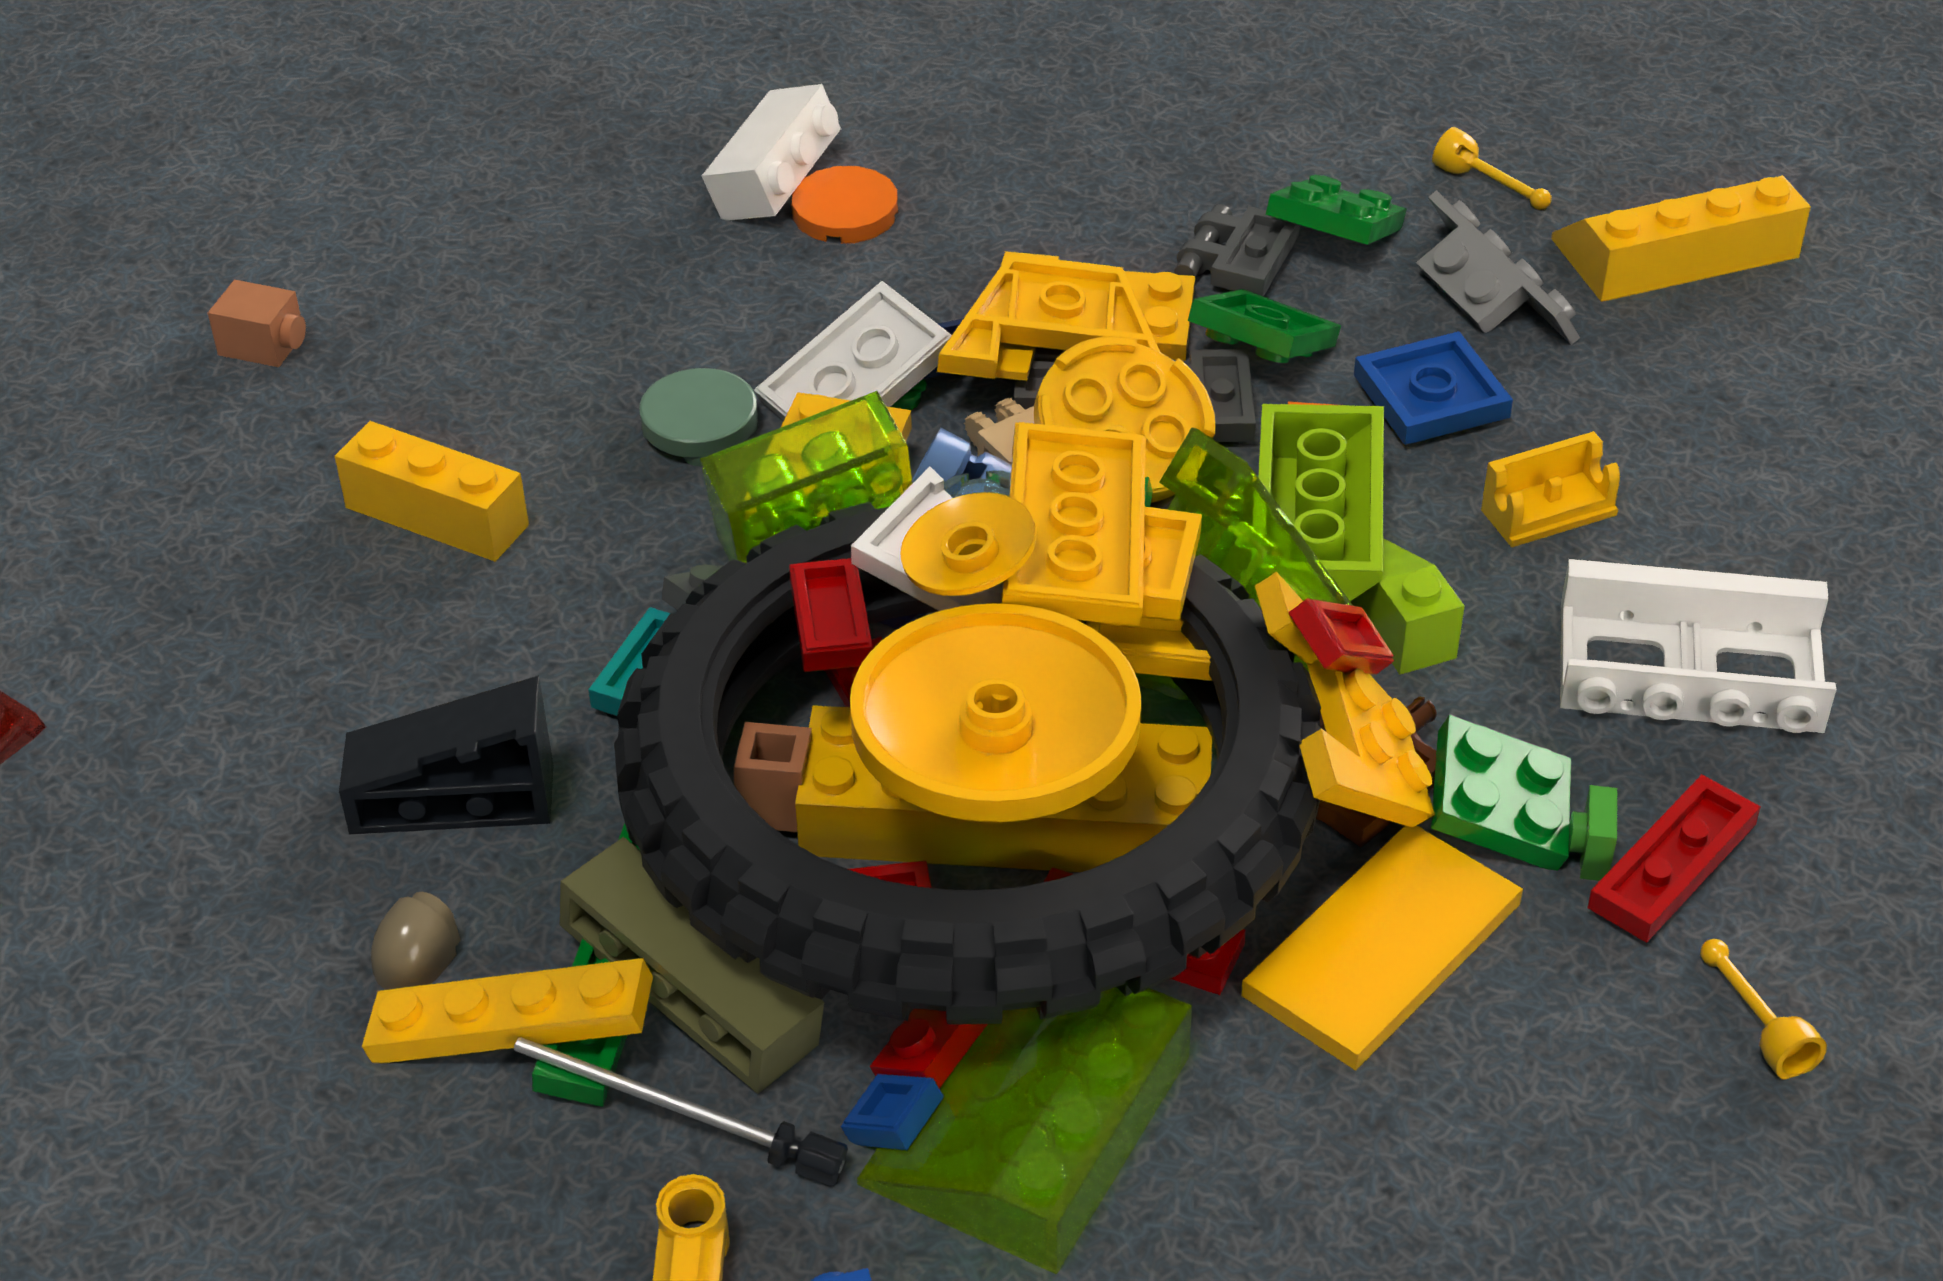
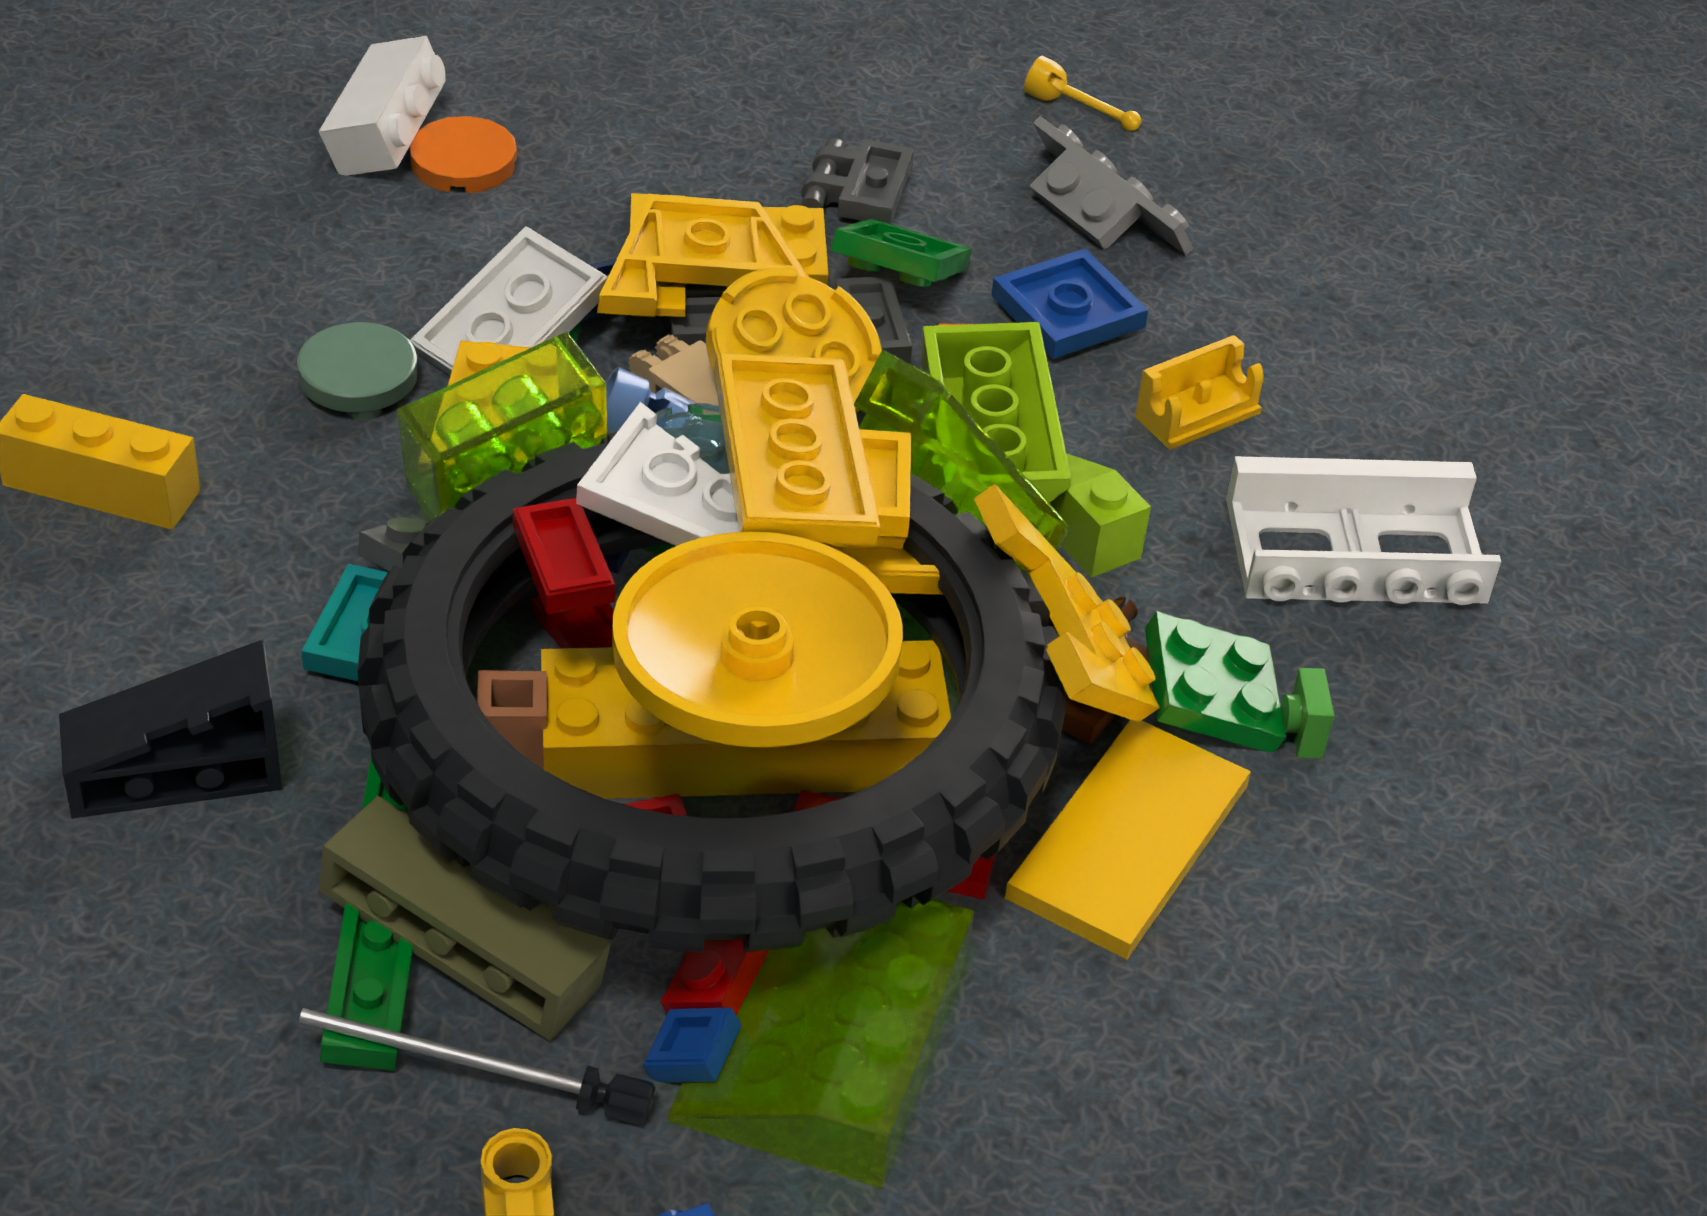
camera: 15 degrees left, 0 degrees up
yellow plate [362,958,653,1063] -> none
dark tan piece [371,891,461,990] -> none
yellow dish [900,492,1037,596] -> none
green plate [1265,175,1407,245] -> none
red tile [1288,599,1394,675] -> none
yellow wedge [1551,176,1811,302] -> none
red plate [1587,774,1761,943] -> none
yellow hinge [1700,939,1827,1080] -> none

